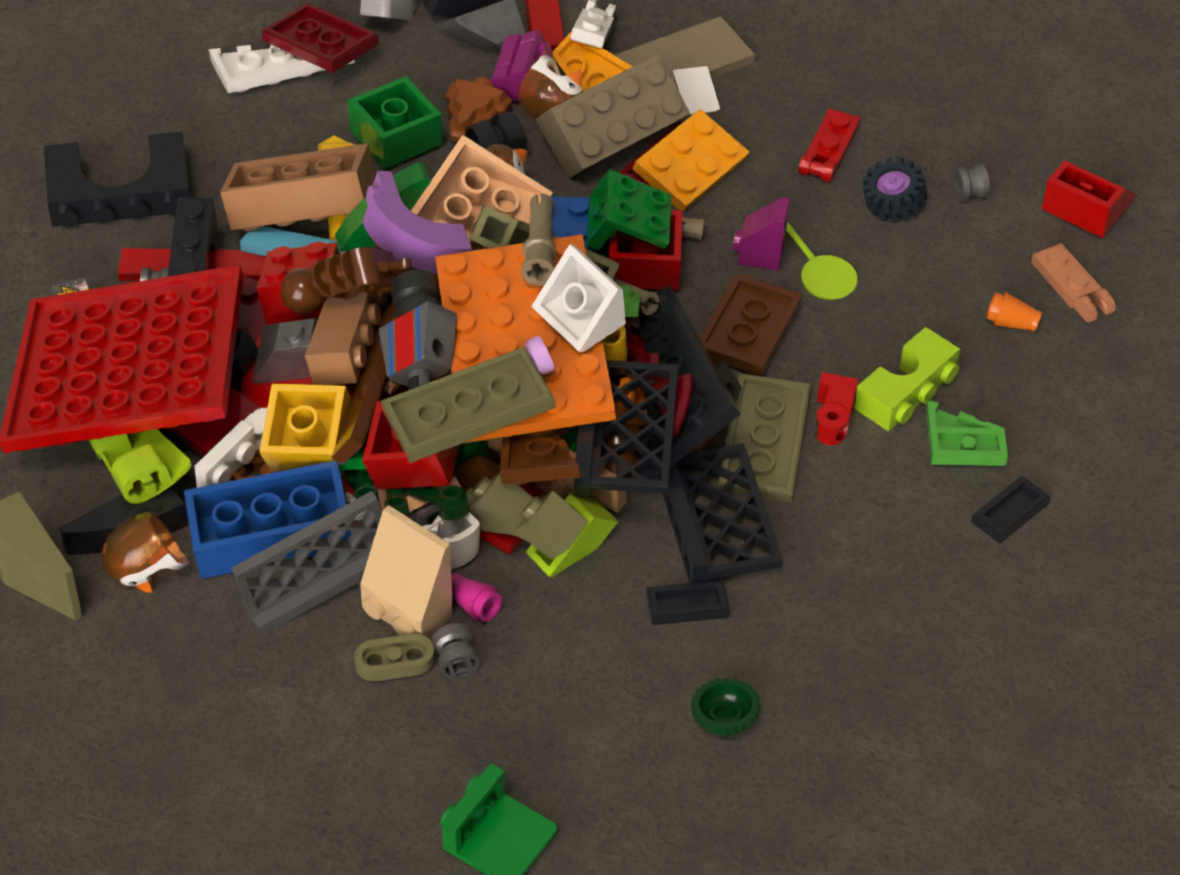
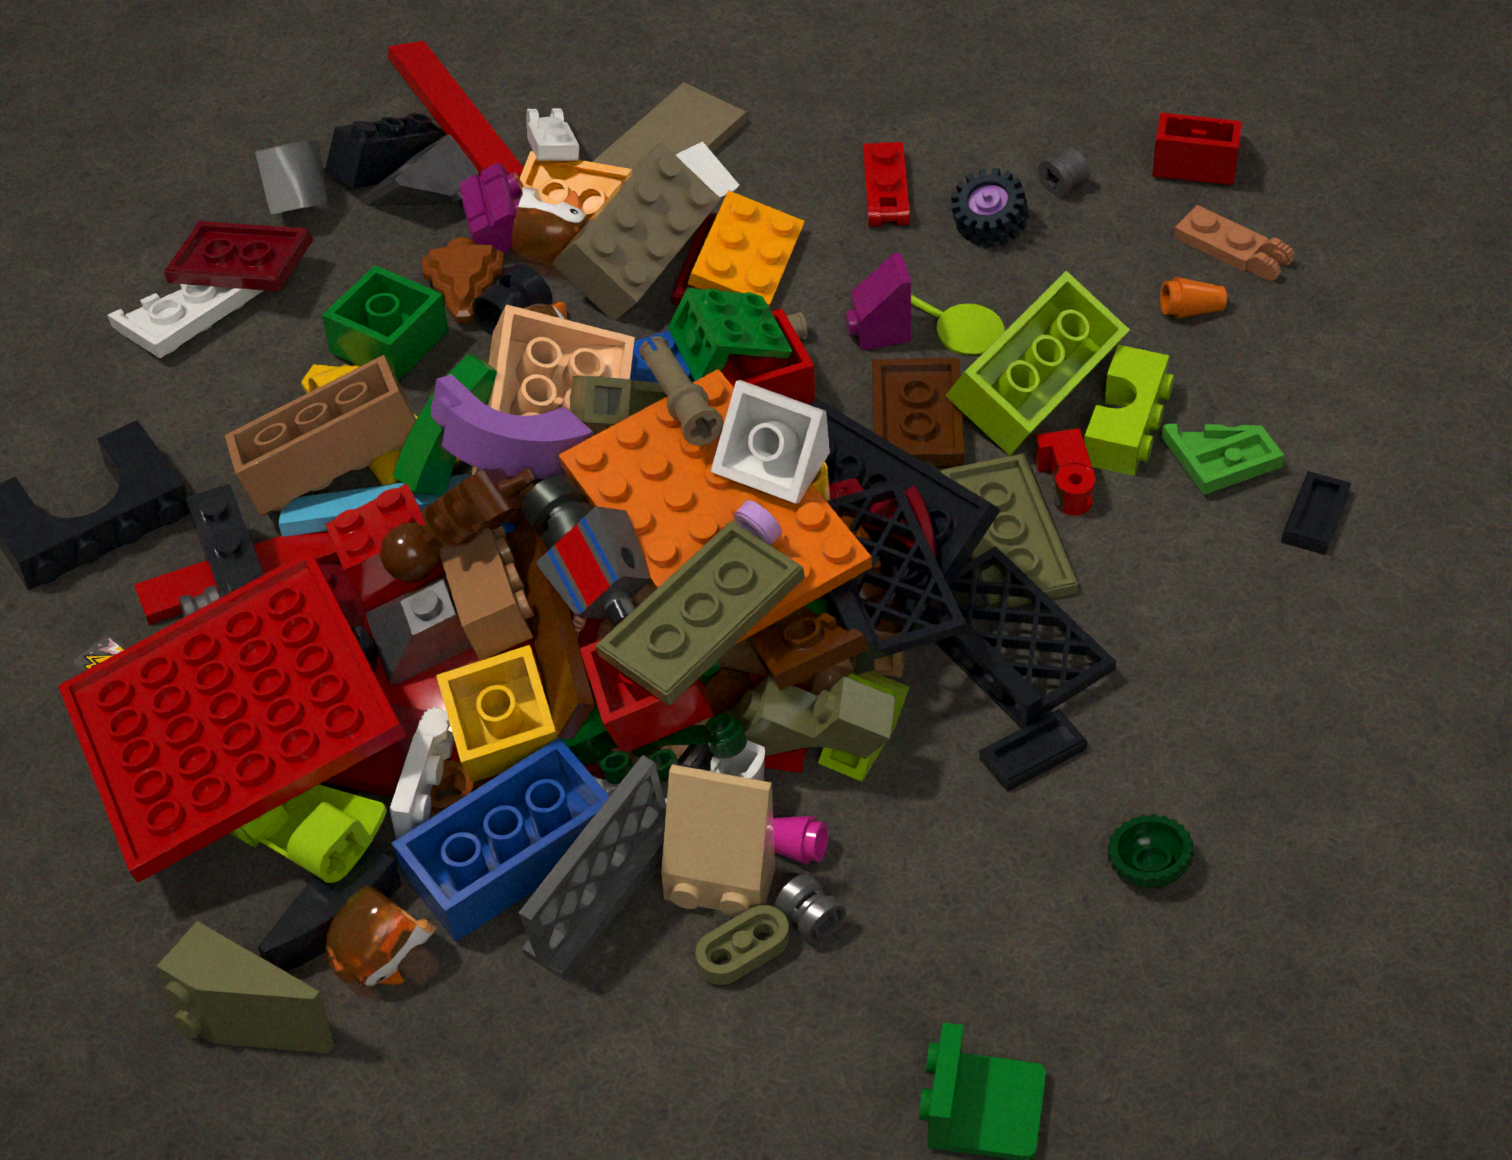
camera: 20 degrees left, 0 degrees up
none -> lime brick [945,271,1130,456]

